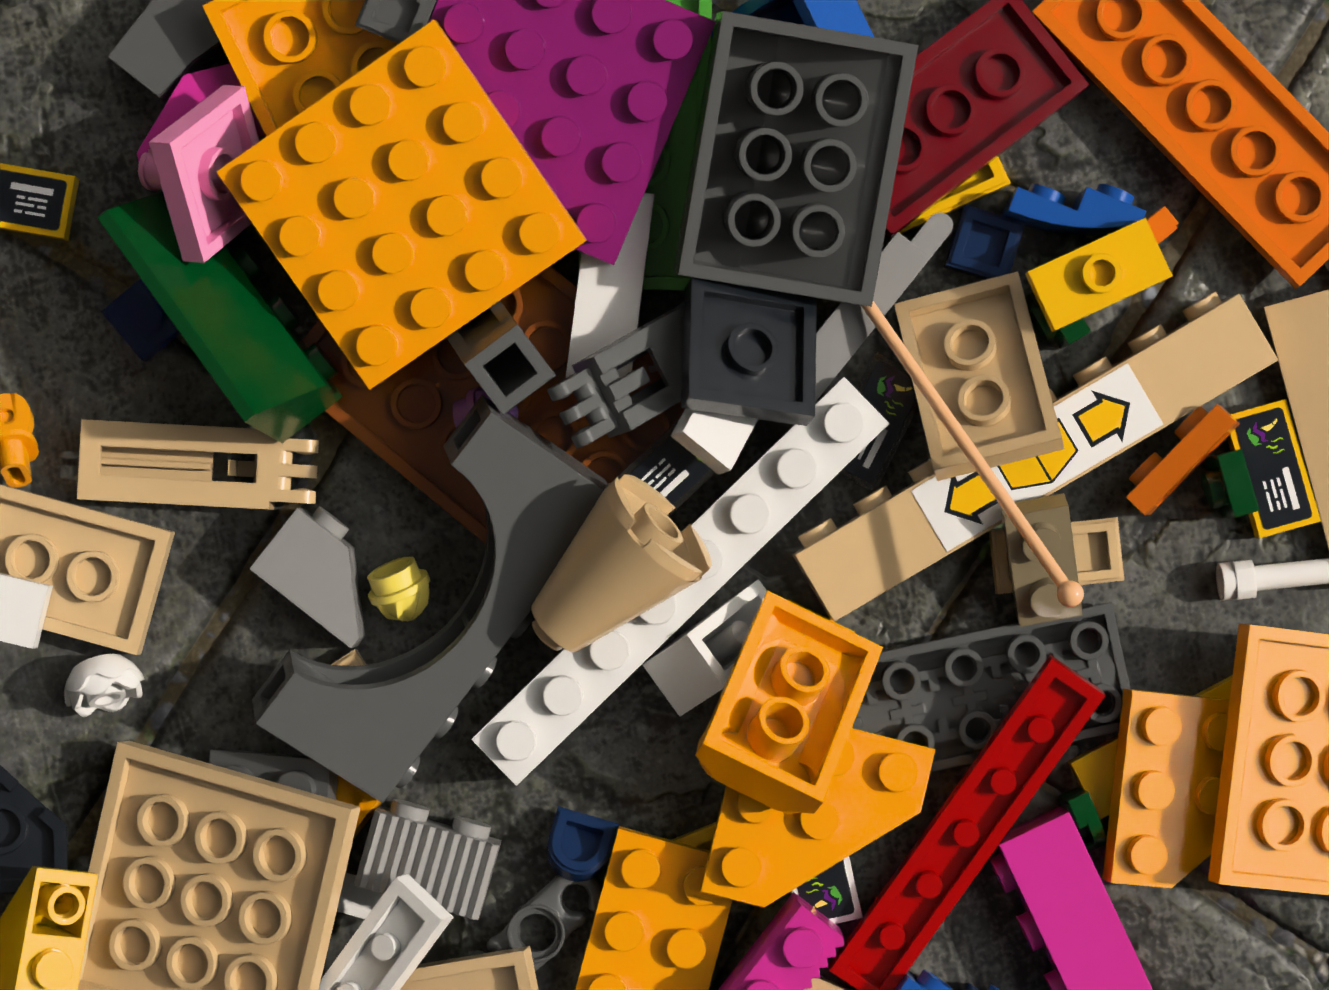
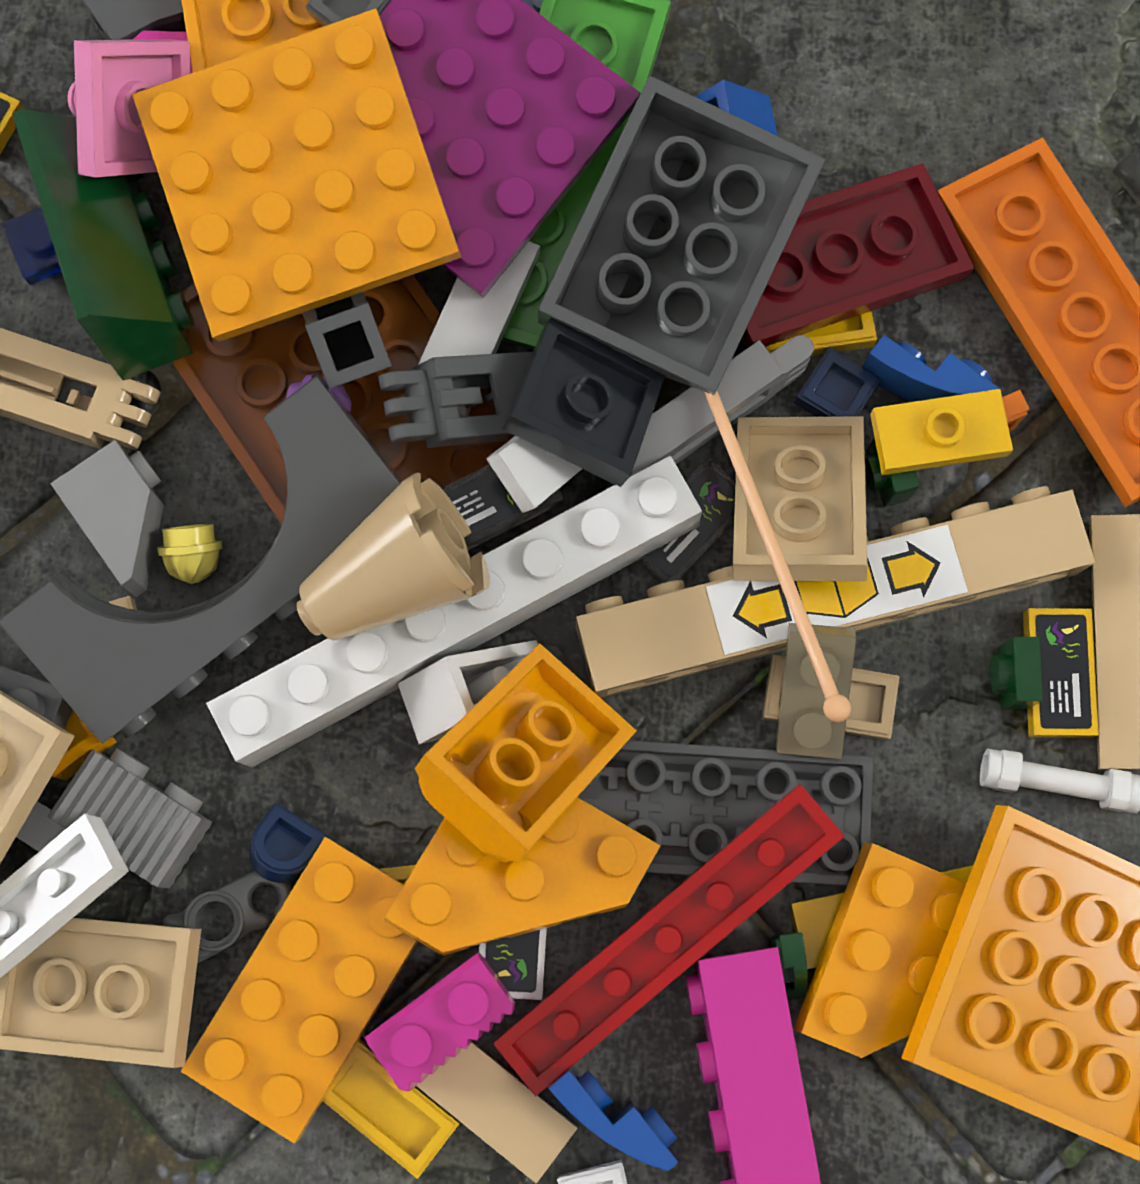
camera: 20 degrees right, 10 degrees down
orange plate [1126,404,1240,515] -> none

